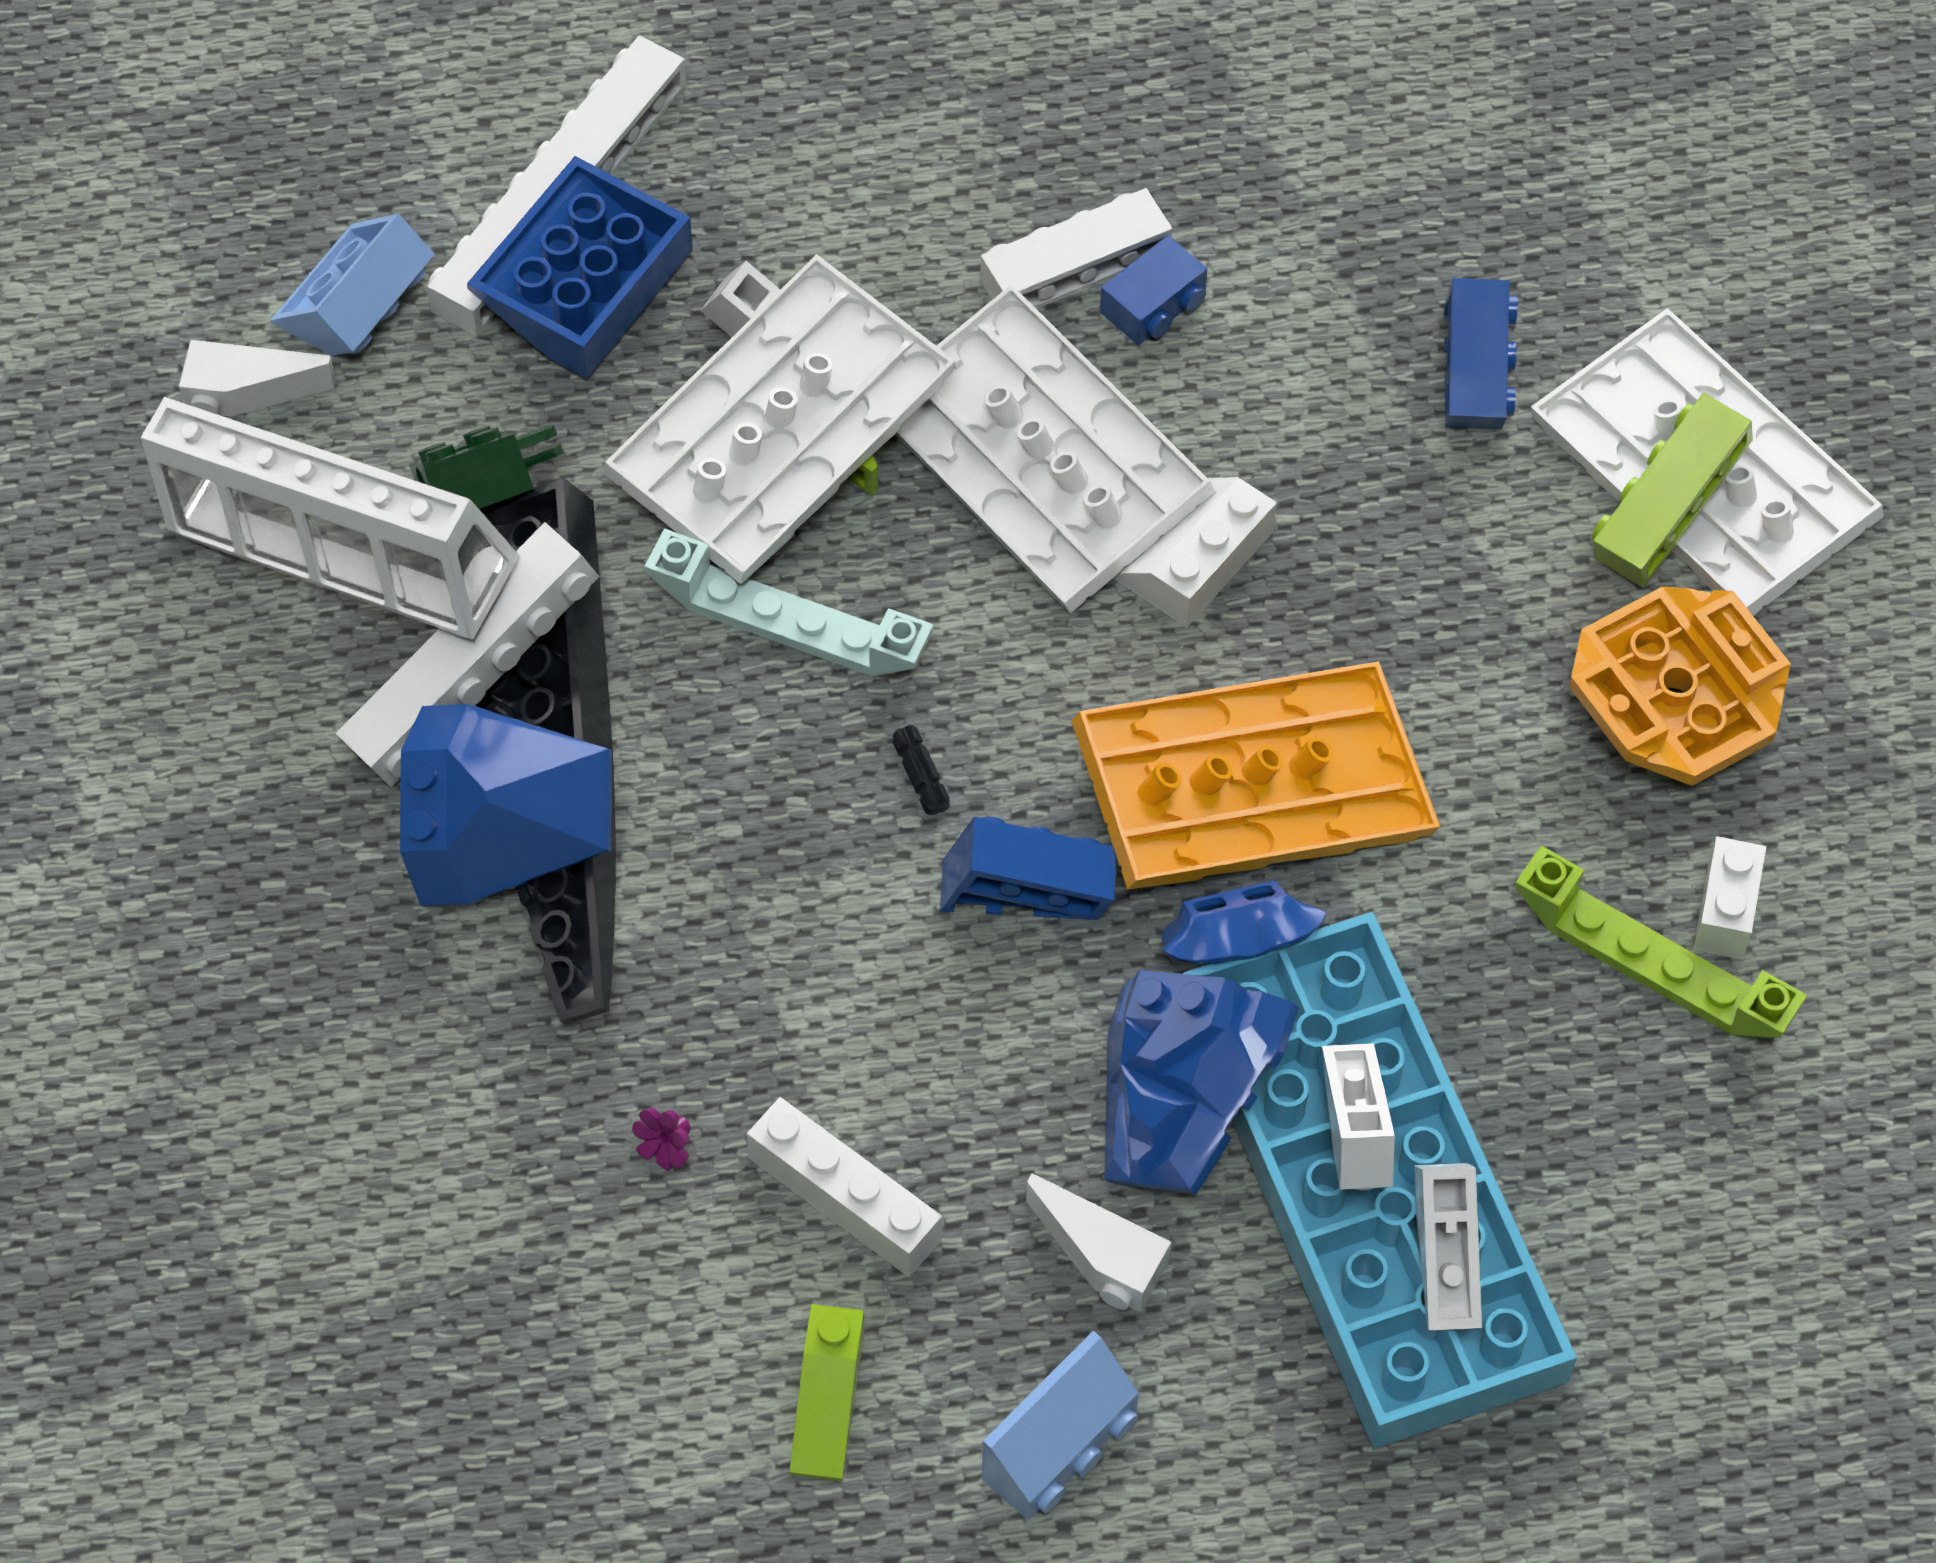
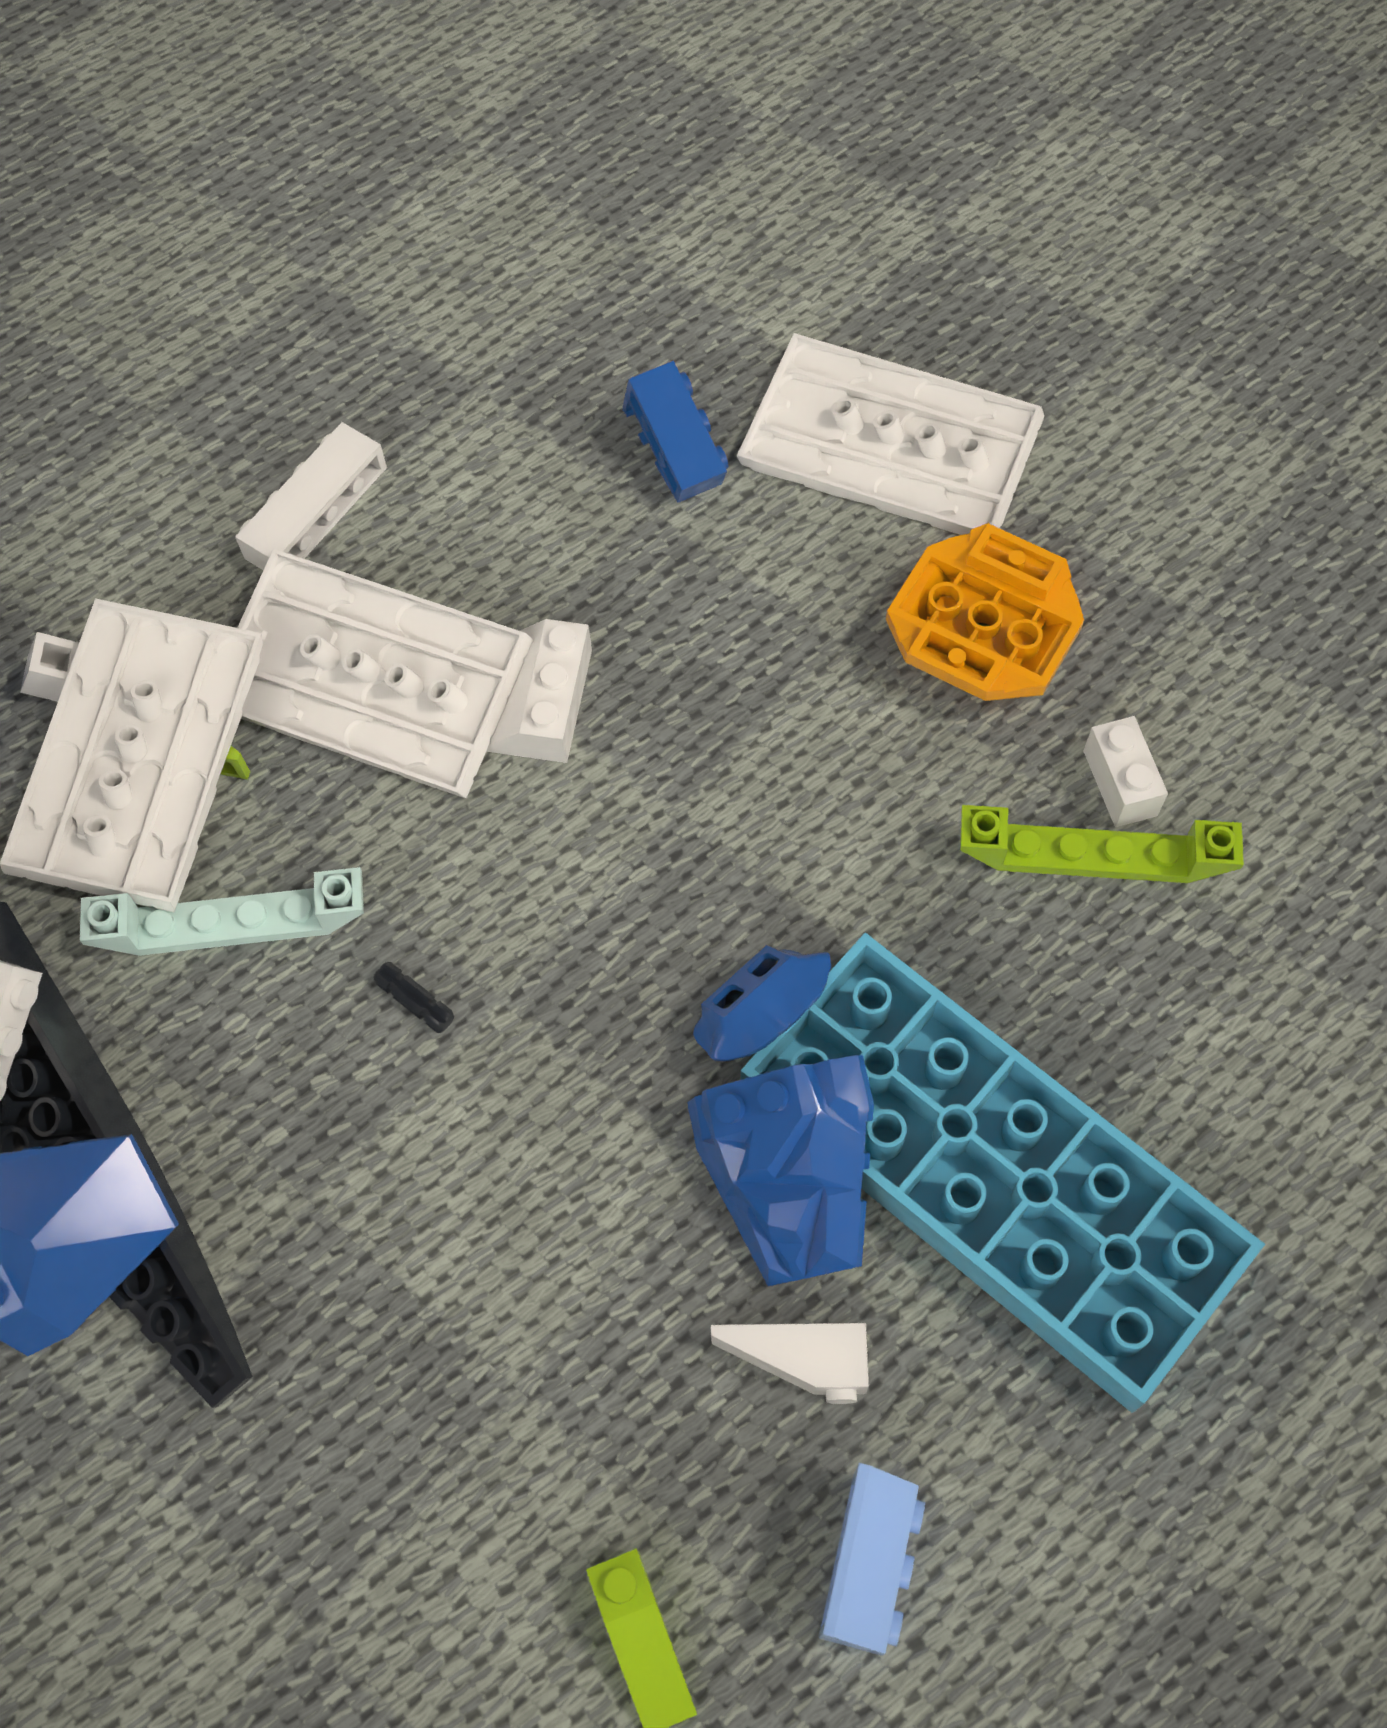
camera: 25 degrees left, 5 degrees up
magenta plant [632,1108,691,1171] -> none
white brick [747,1097,942,1277] -> none
blue wedge [940,816,1116,920] -> none
light orange piece [1071,661,1440,890] -> none
brick [1100,235,1208,346] -> none
white slope [1322,1043,1395,1190] -> none
white slope [1414,1163,1482,1330] -> none
lime brick [1592,392,1753,588] -> none

